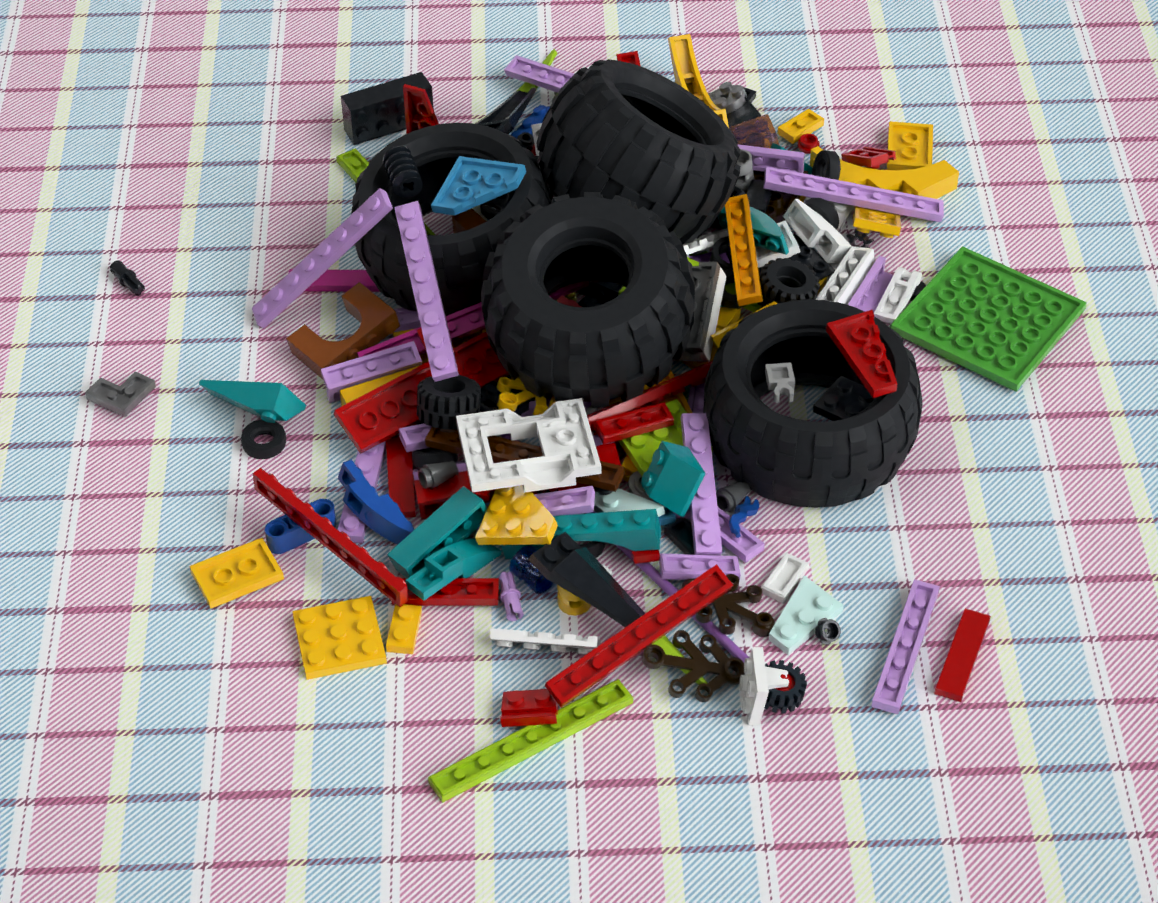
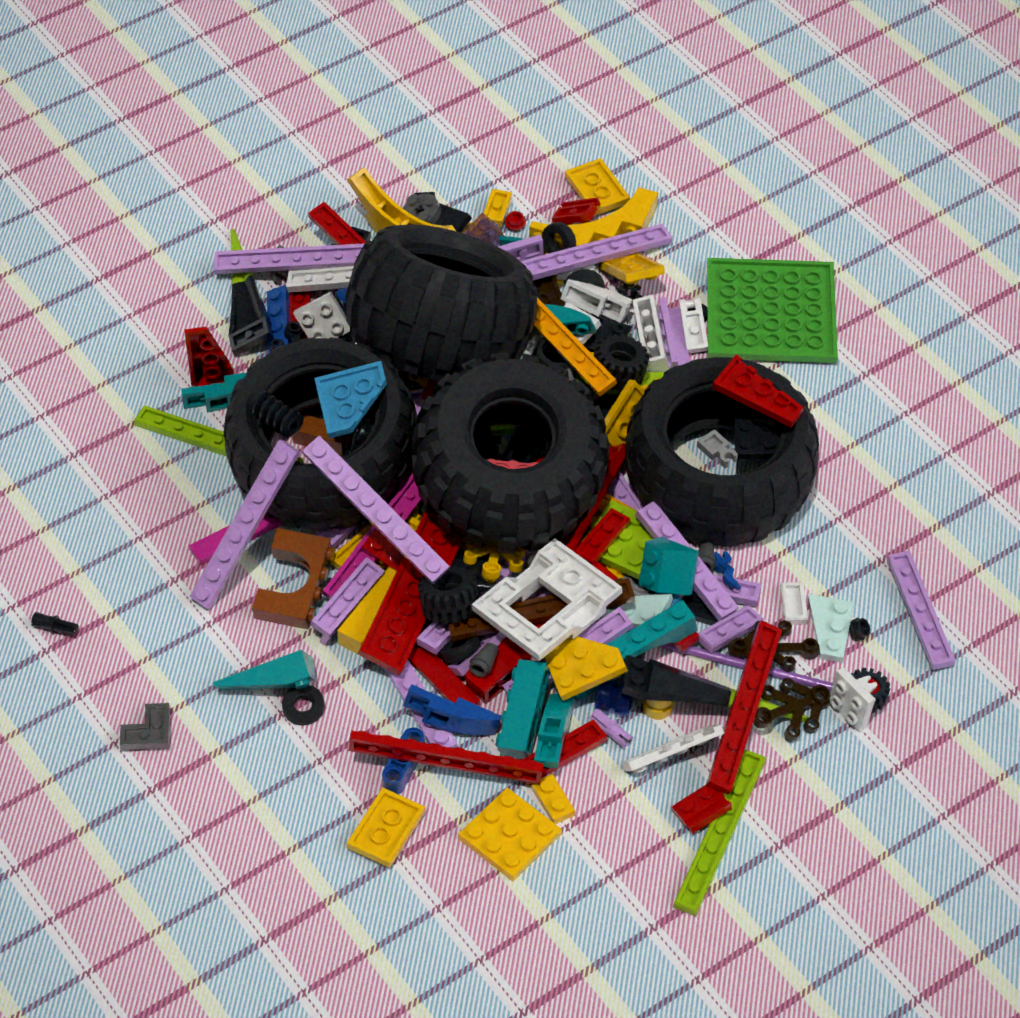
camera: 35 degrees left, 5 degrees up
black brick [341,72,434,145] -> none
red tile [935,608,991,702] -> none

